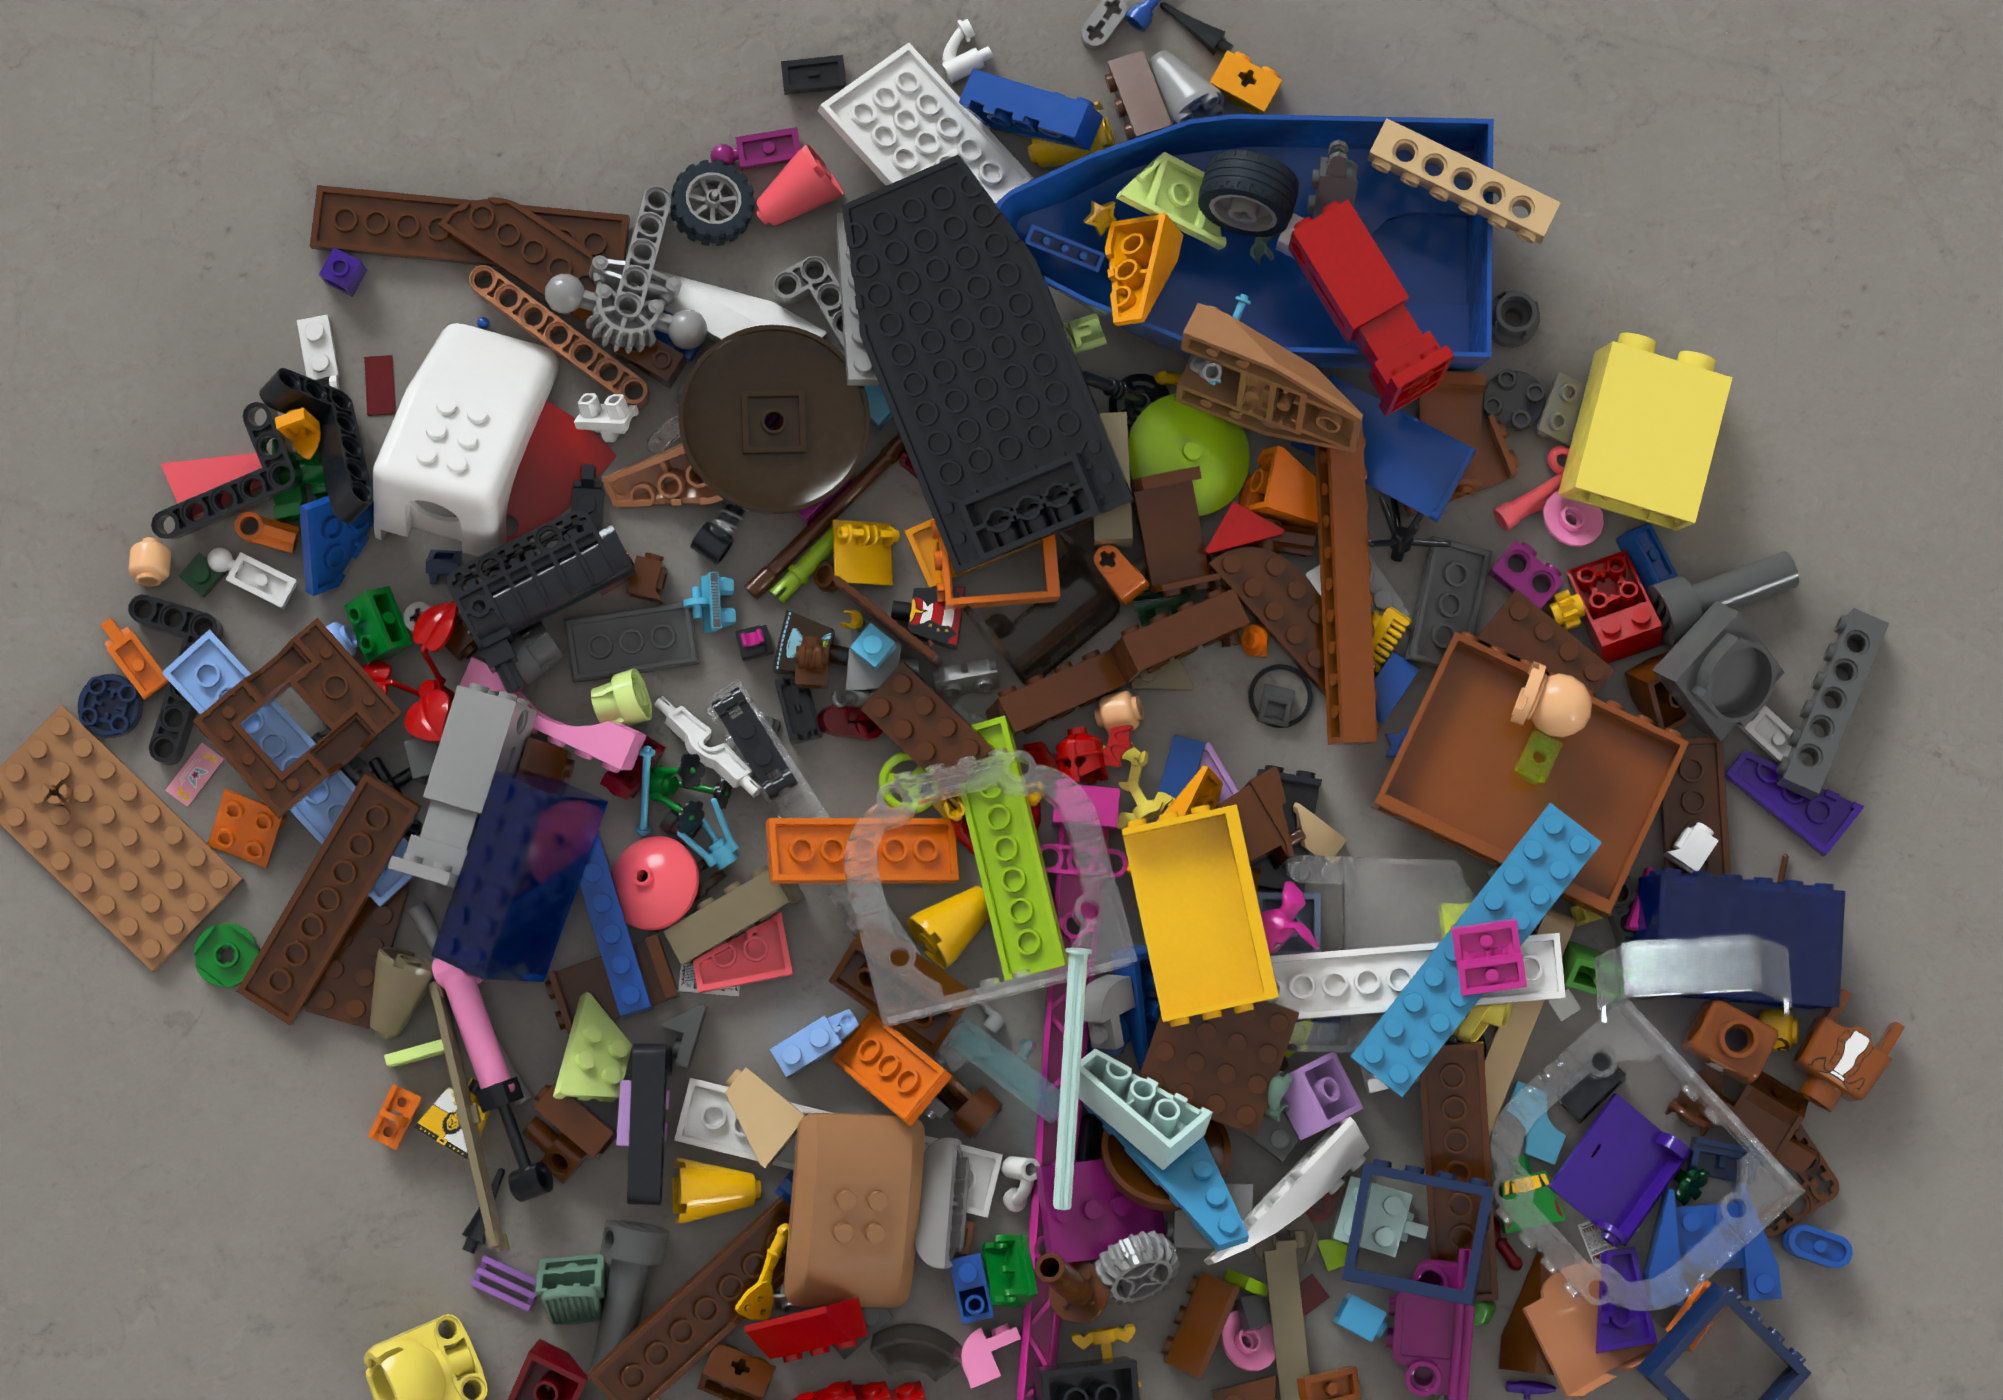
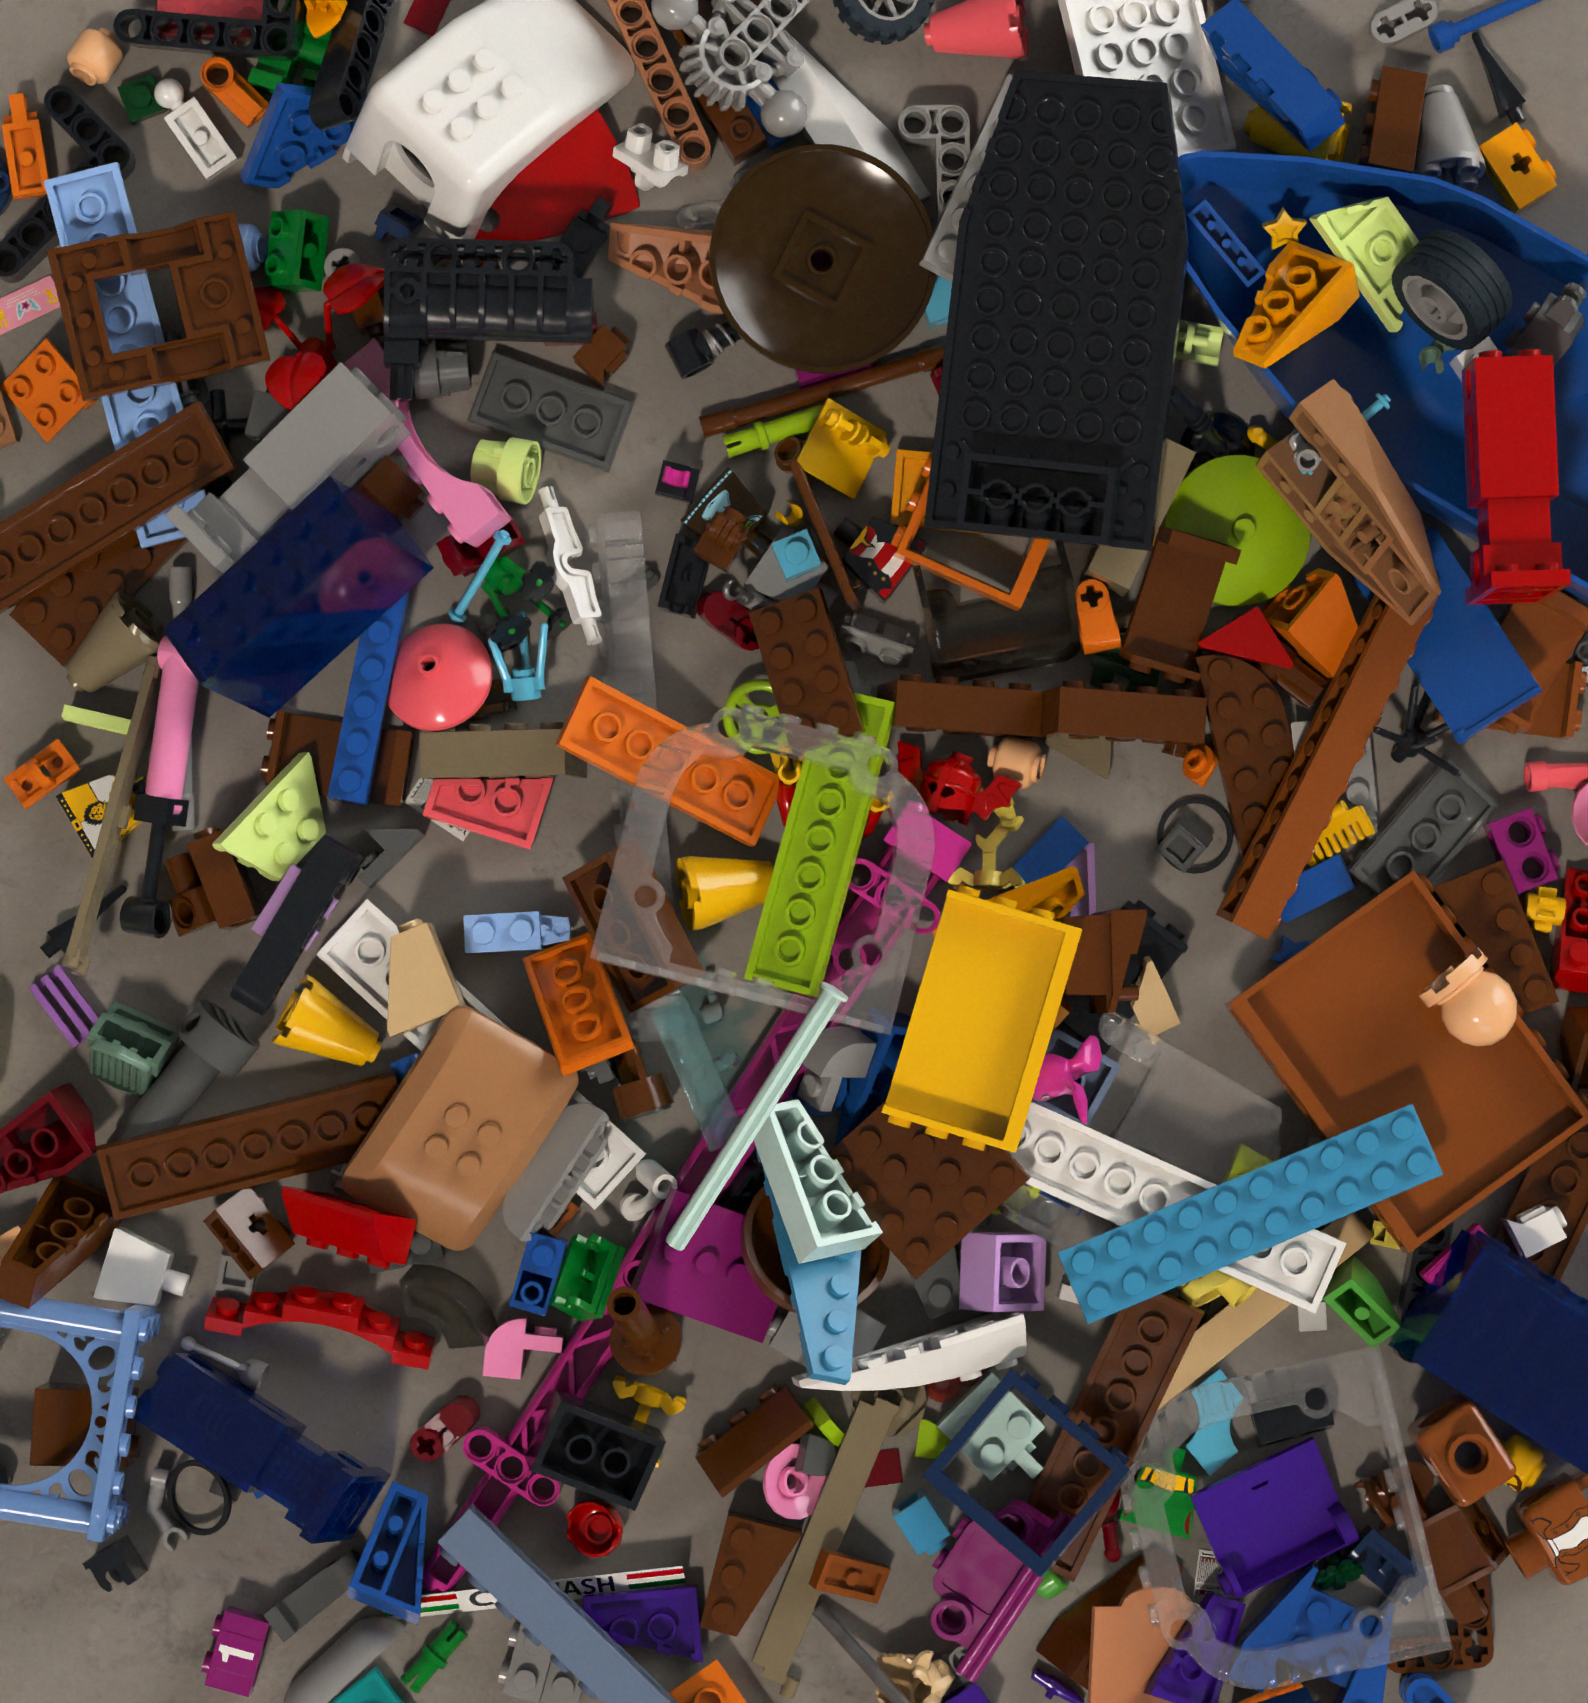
camera: 30 degrees right, 5 degrees up
medium azure hips [683,572,736,633] -> none
black plate [711,687,798,801] -> none
yellow piece [735,1223,789,1320] -> none
light grey gear [1094,1231,1180,1305] -> none
sand green arm [1264,1071,1292,1122] -> none
dark pink slope [1451,918,1527,996] -> none
clear neon green brick [1514,730,1563,784] -> none
clear windscreen [1595,935,1792,1025] -> none

